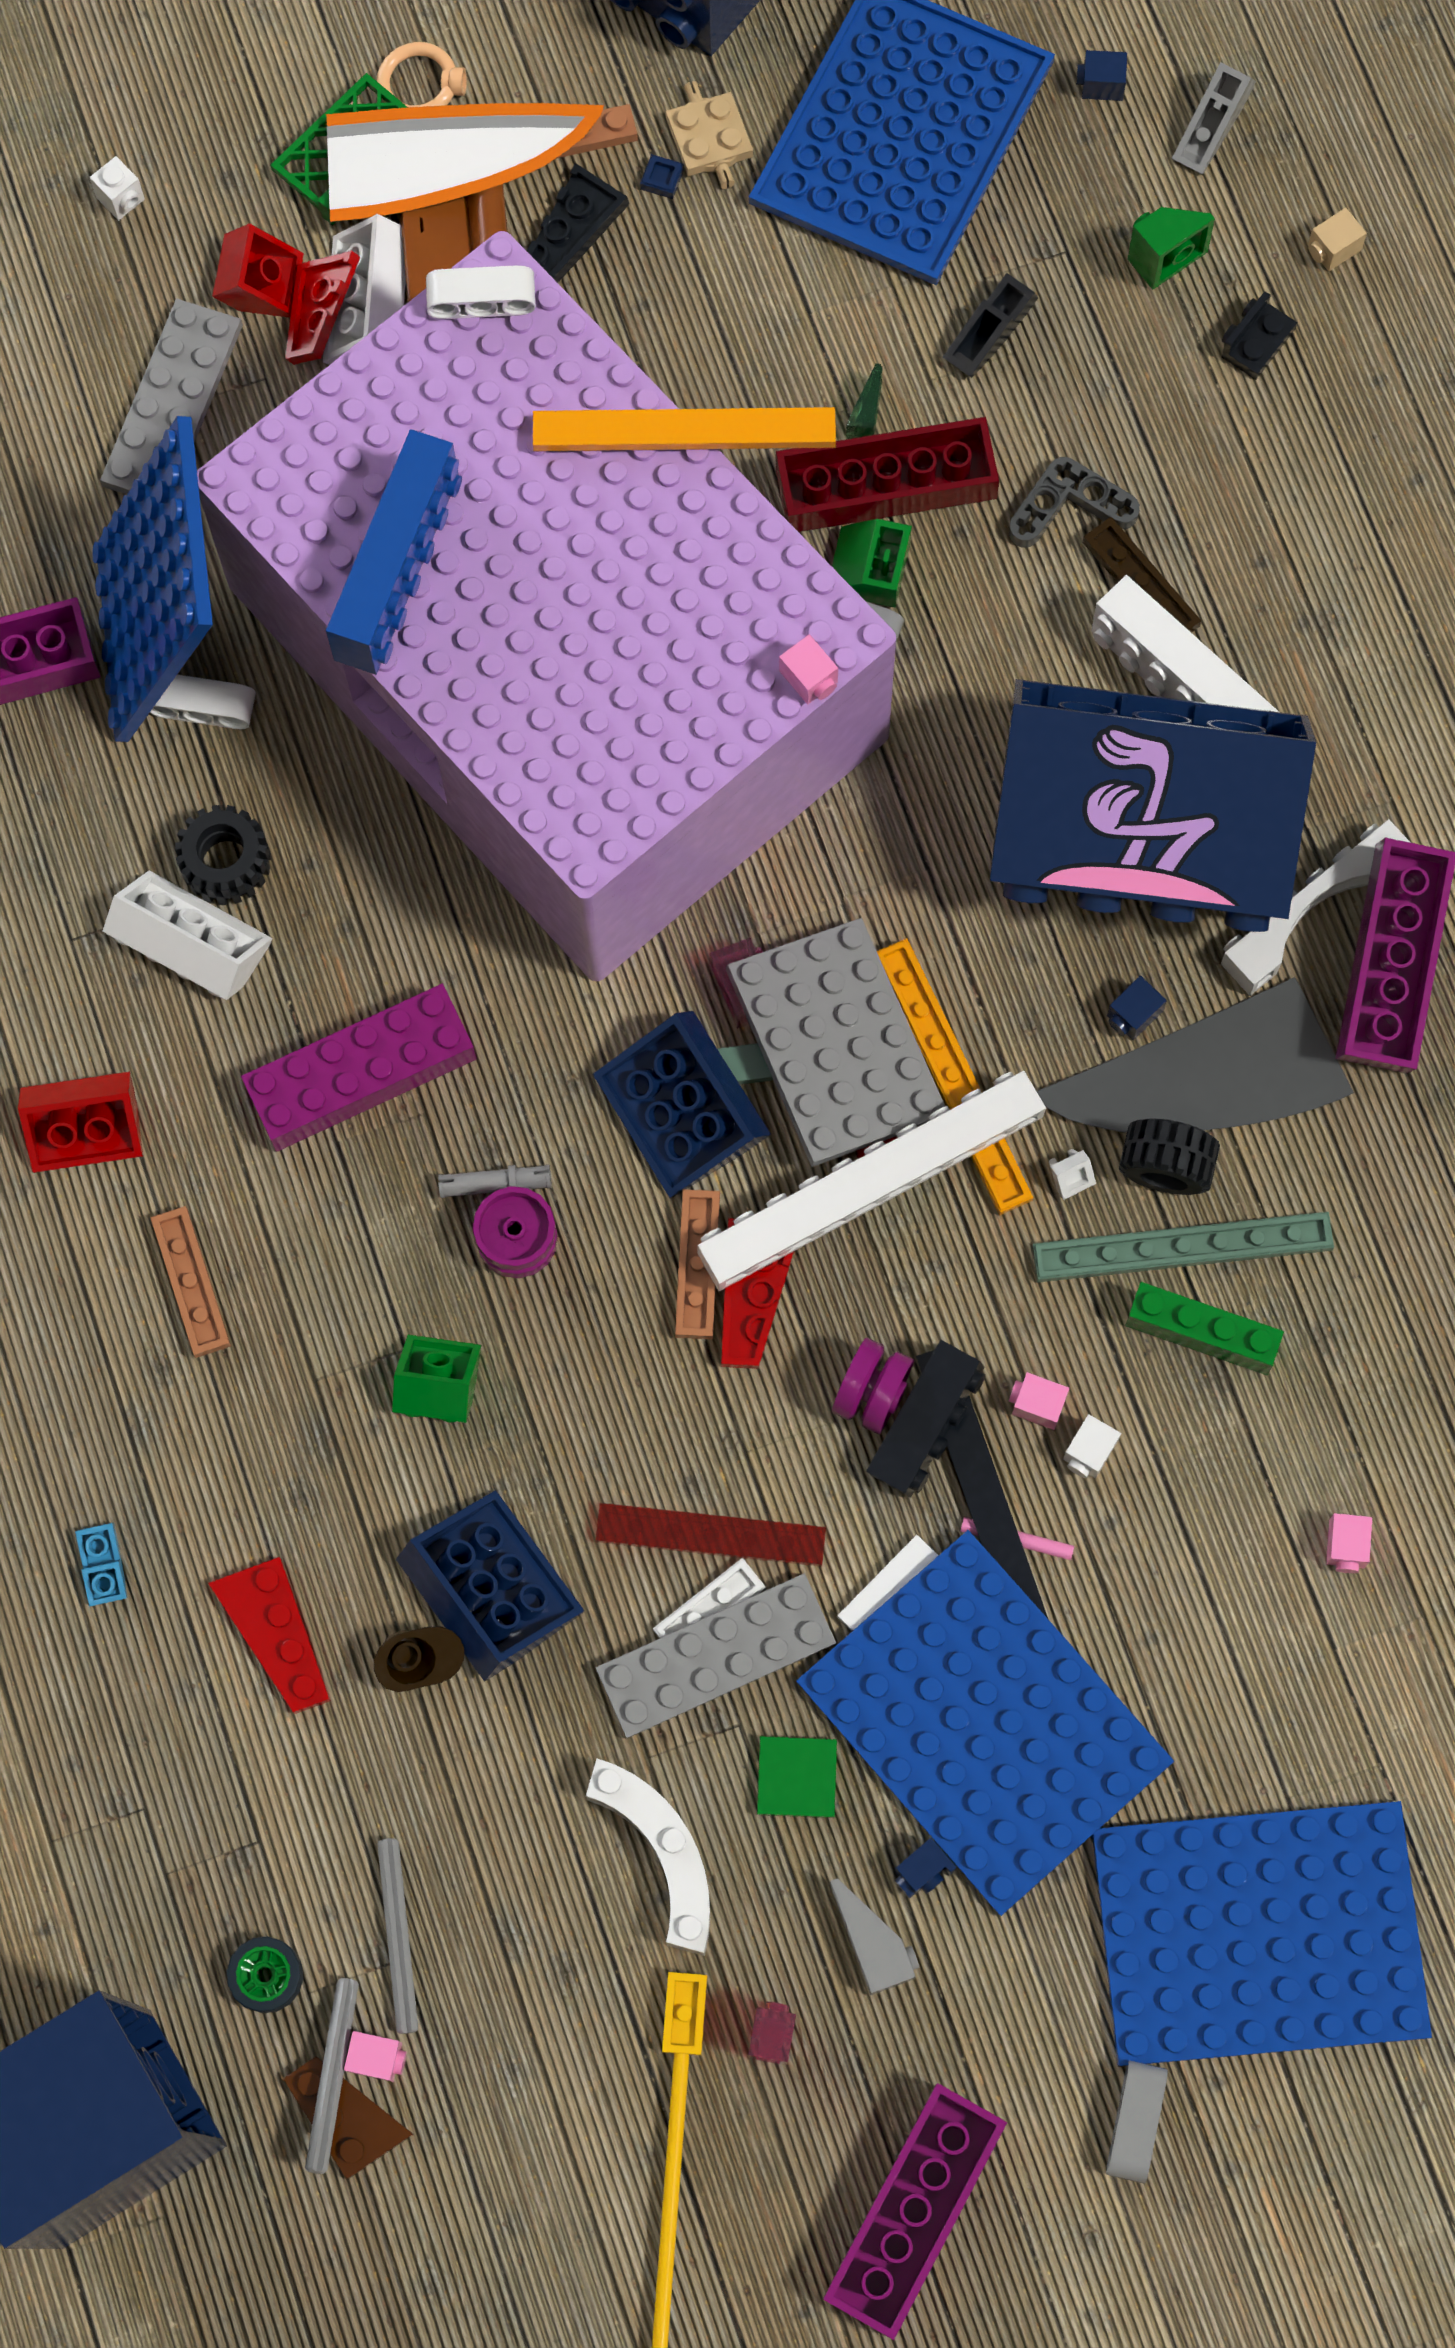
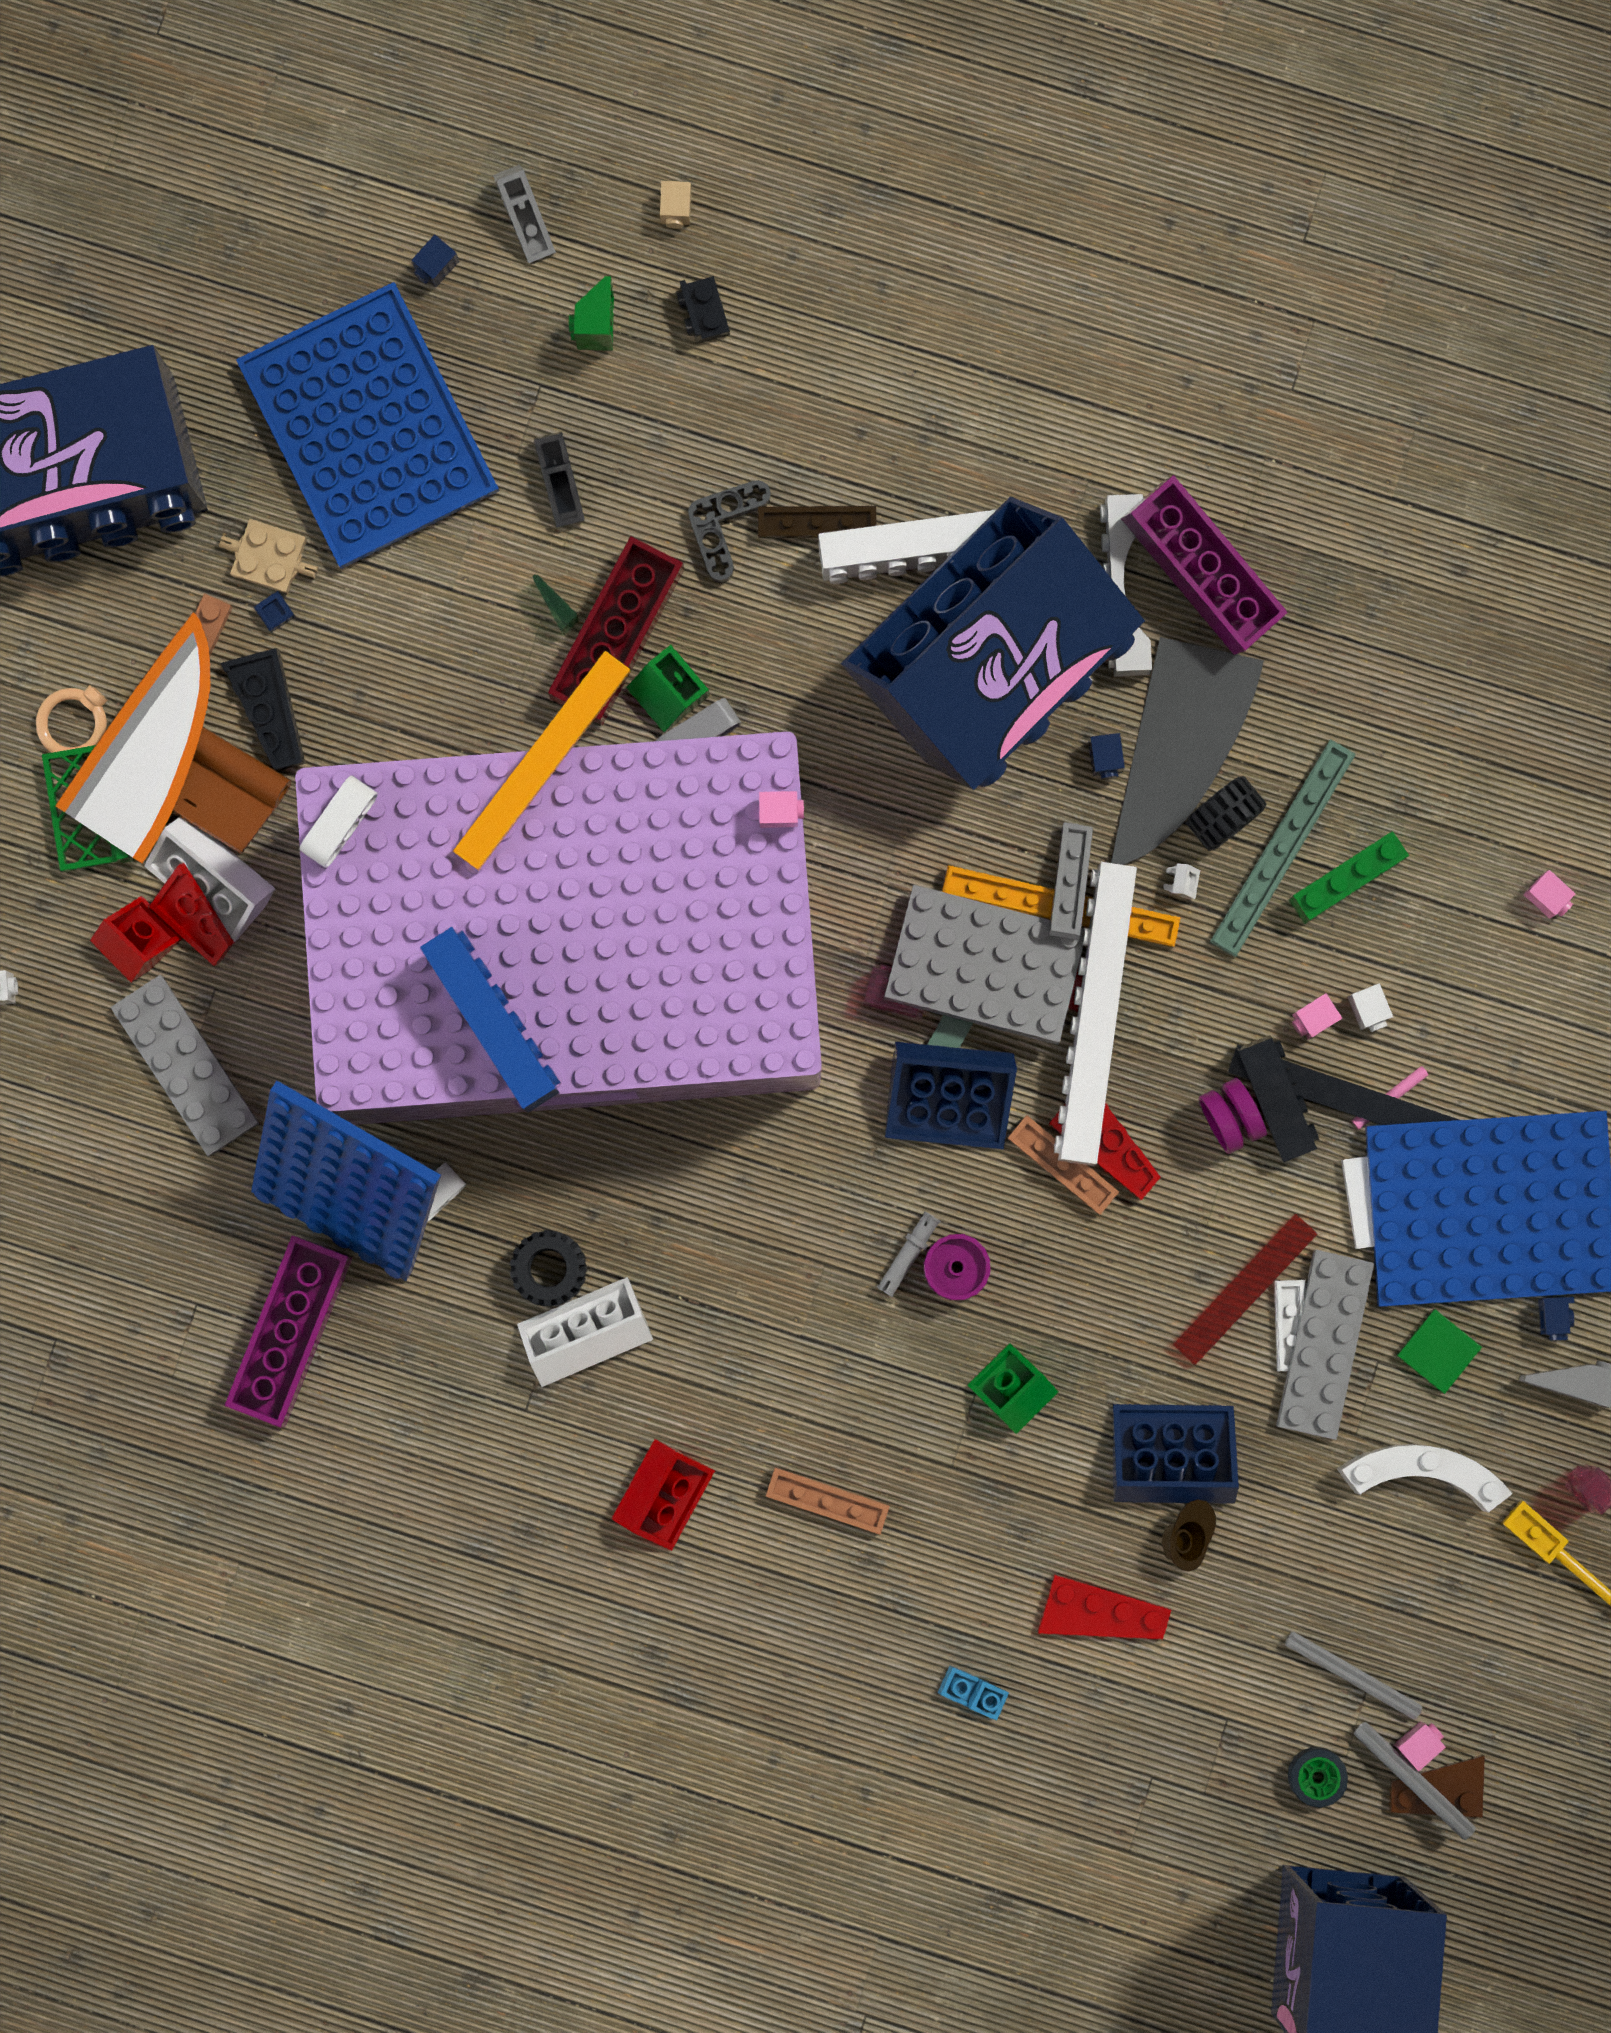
camera: 55 degrees left, 10 degrees up
magenta brick [241,983,477,1152] -> none
none -> light grey plate [1049,822,1093,940]

